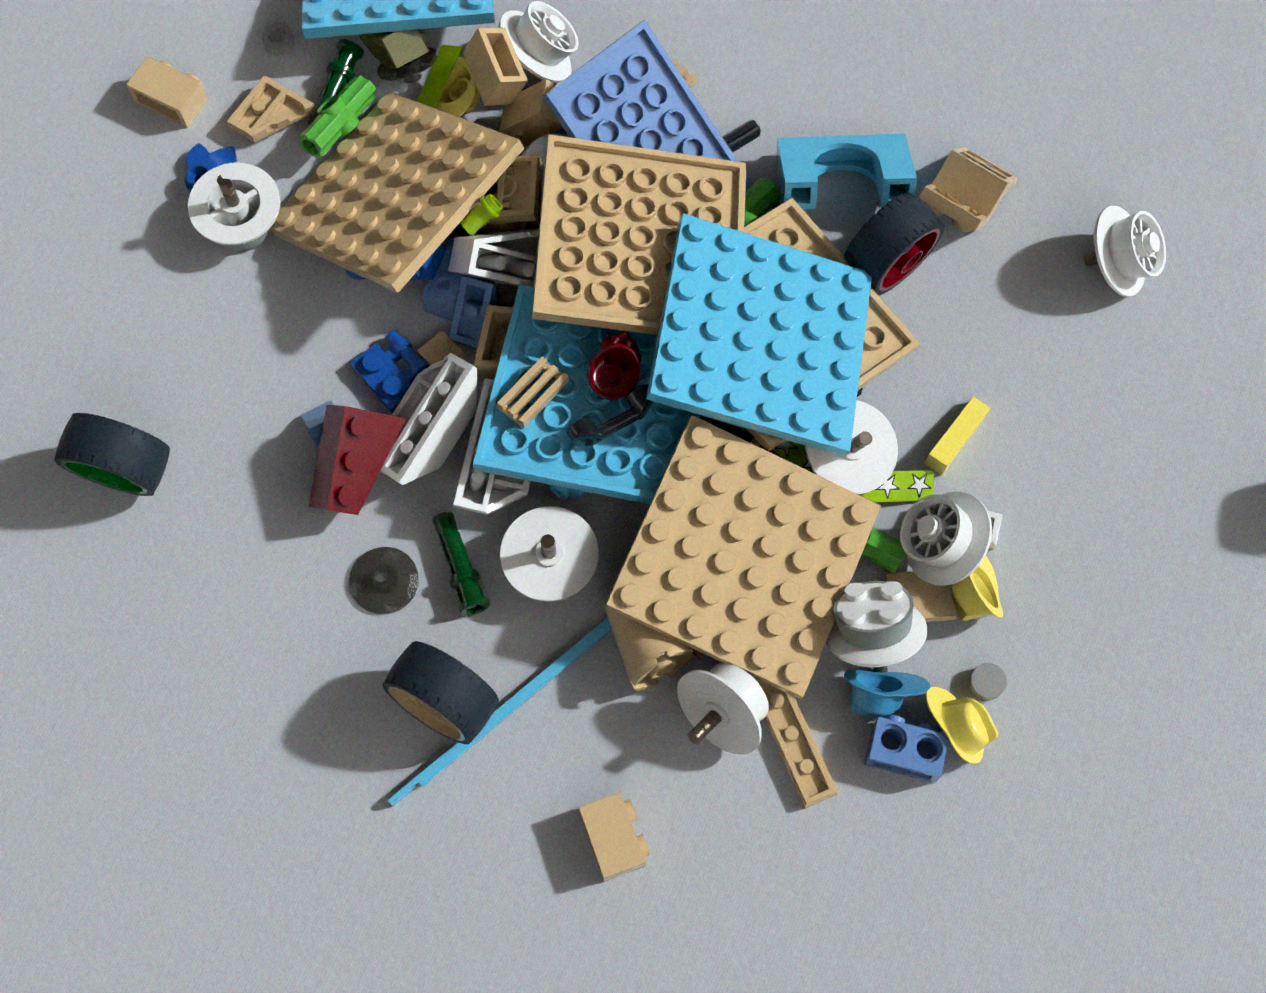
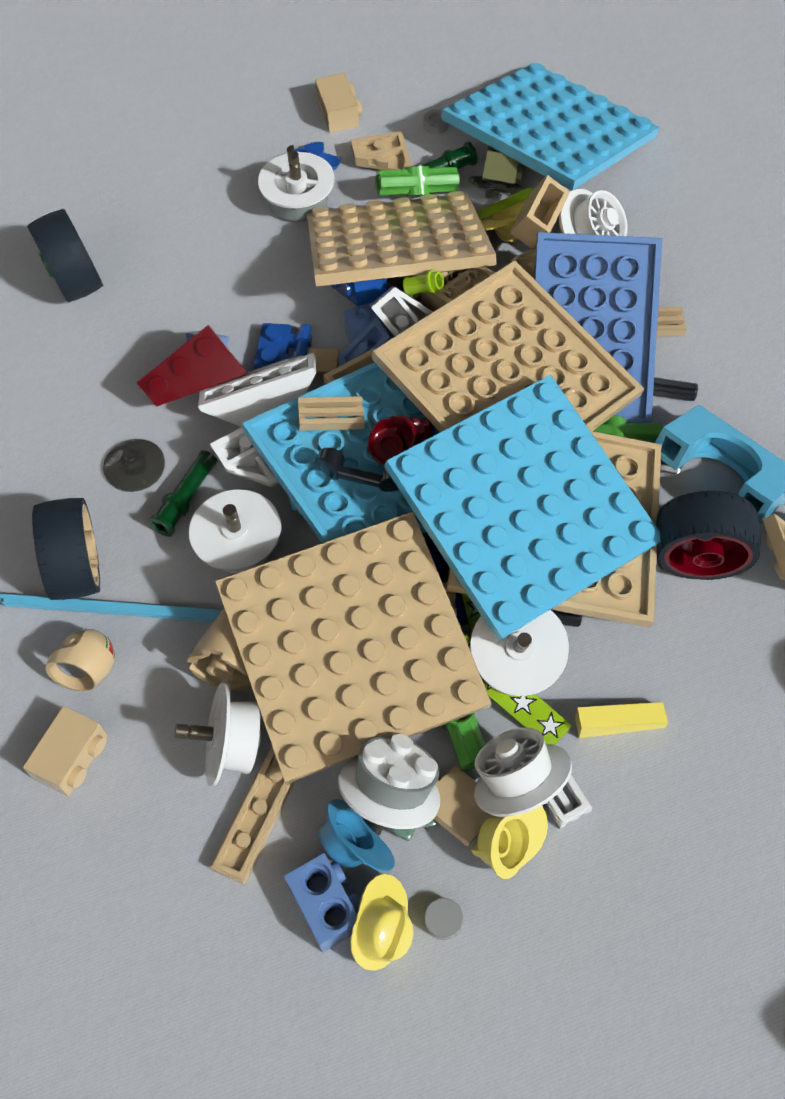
camera: 50 degrees right, 10 degrees down
none -> tan helmet [46,629,115,691]

